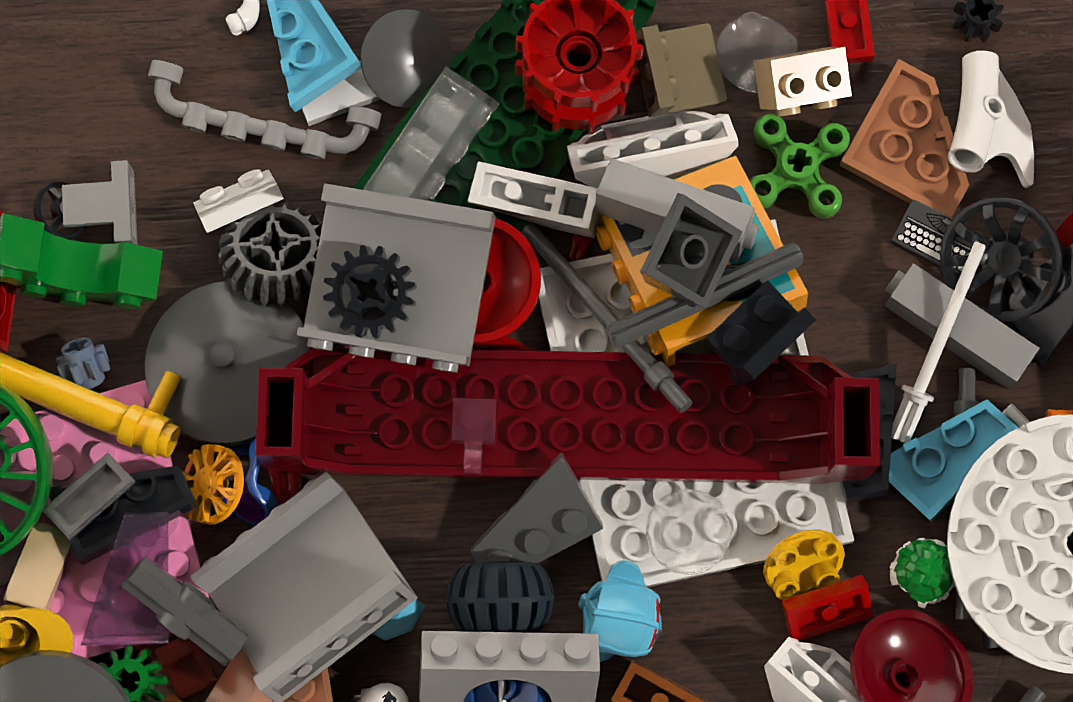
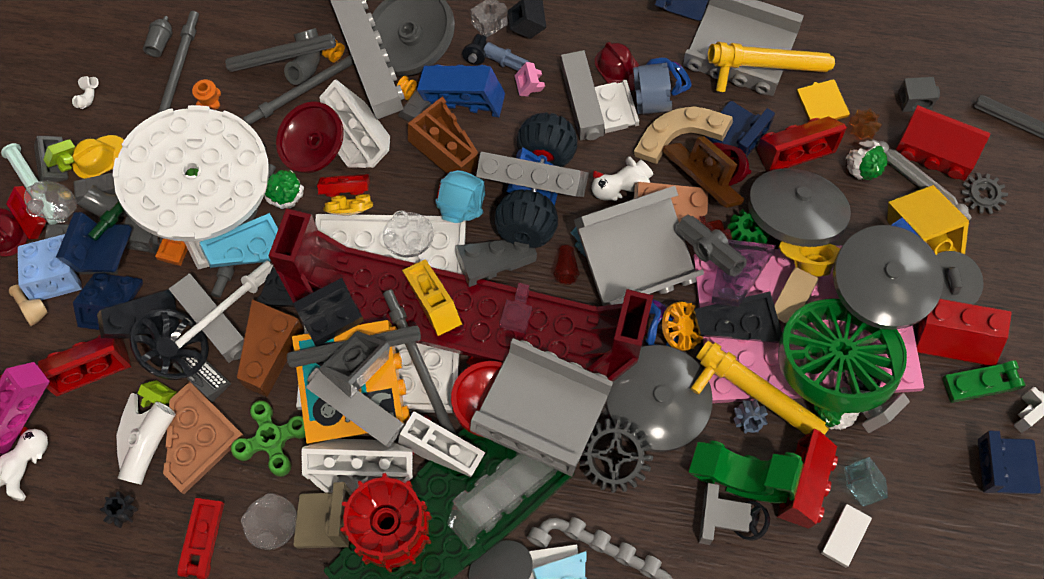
camera: 160 degrees left, 10 degrees down
flat silver tile [43,453,136,540] -> none
white plate [193,169,284,233] -> none
black gear [323,245,417,339] -> none
brick [754,47,852,116] -> none
none -> lime tile [137,380,177,407]
none -> dark orange wedge [237,299,304,397]
none -> yellow slope [402,259,462,336]
none -> clear red cone [554,245,579,285]

